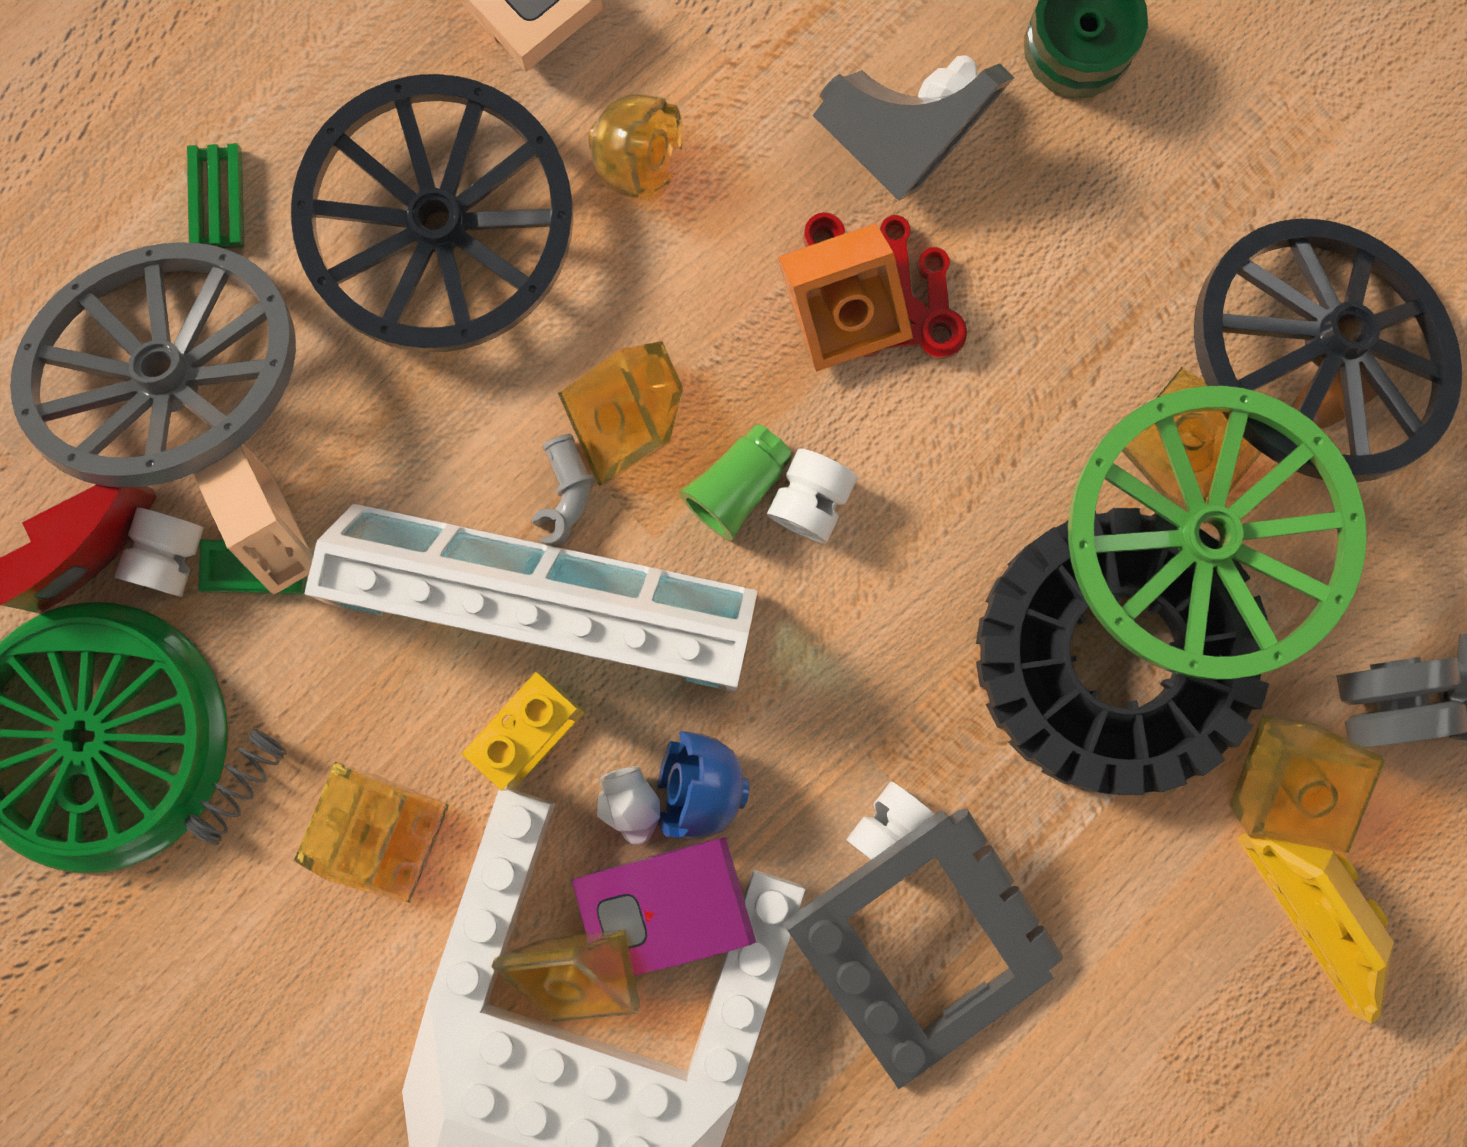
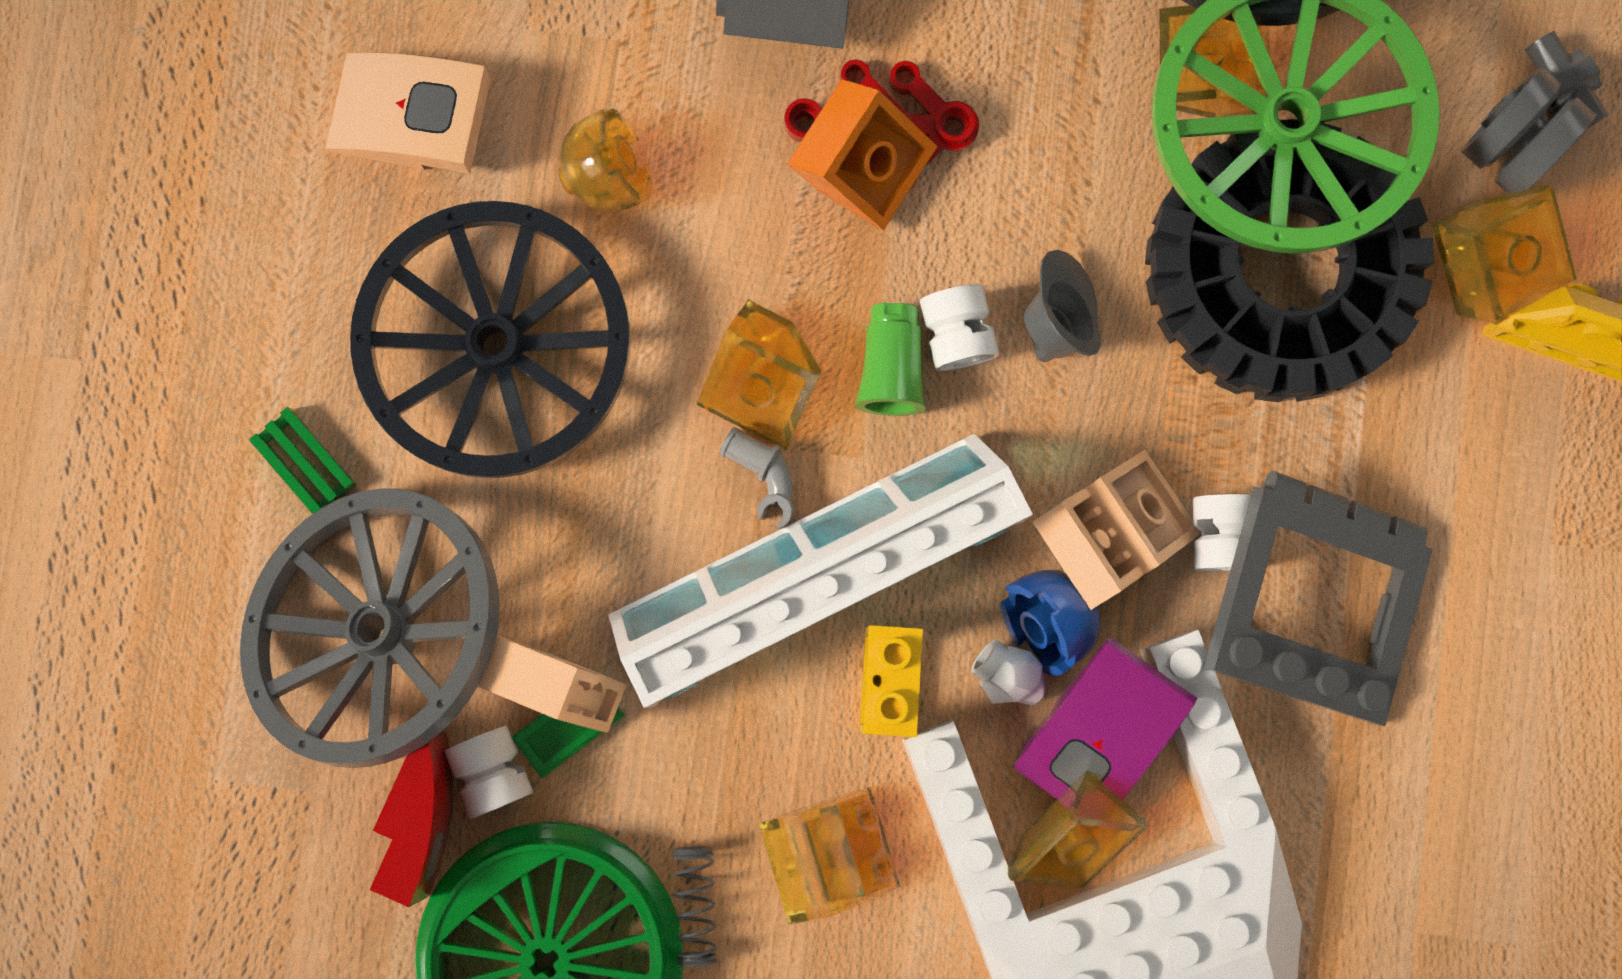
camera: 35 degrees left, 0 degrees up
none -> dark grey piece [1024,249,1101,362]
none -> light nougat slope [1032,450,1201,610]

